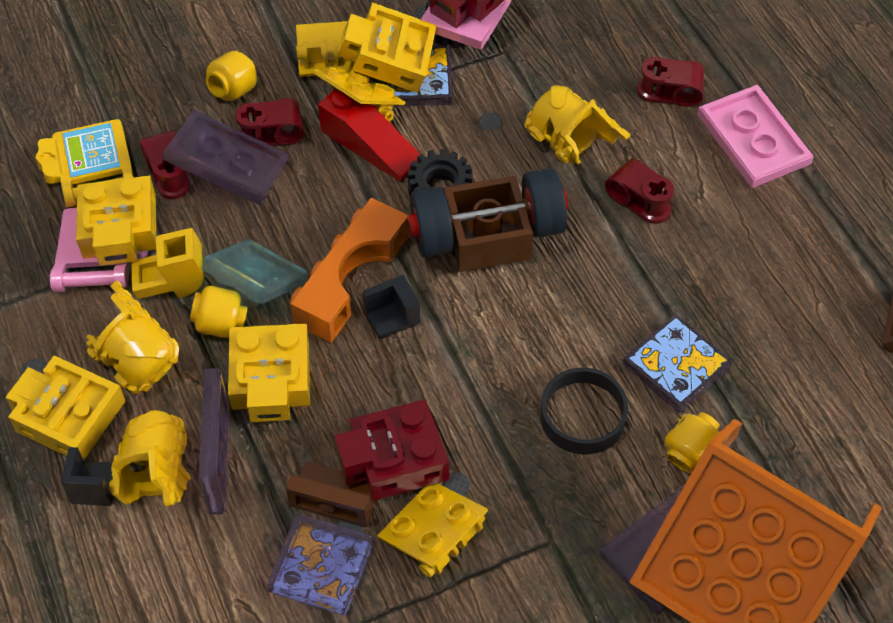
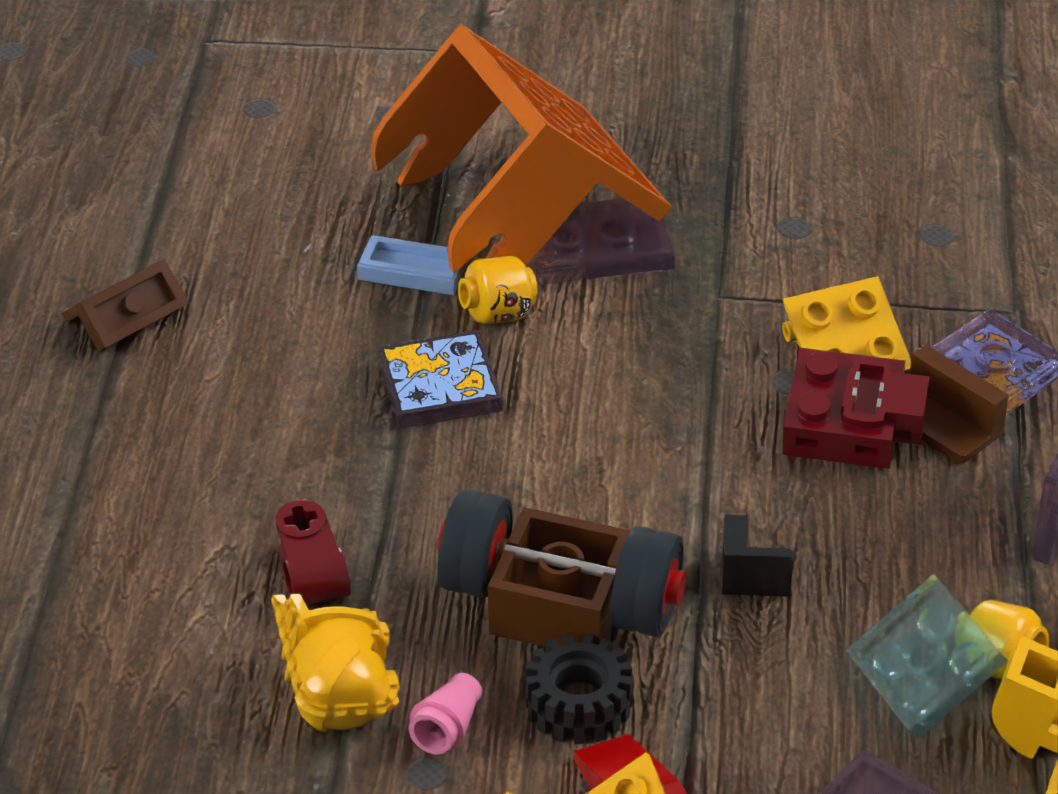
camera: 150 degrees left, 15 degrees down
yellow piece [228,324,310,422] -> none
orange arch [290,198,409,343] -> none
black tyre [540,368,628,455] -> none
dark red piece [637,57,704,107] -> none
bright pink tile [697,84,814,188] -> none
none -> light blue tile [357,235,468,295]
none -> bright pink cone [408,673,482,755]

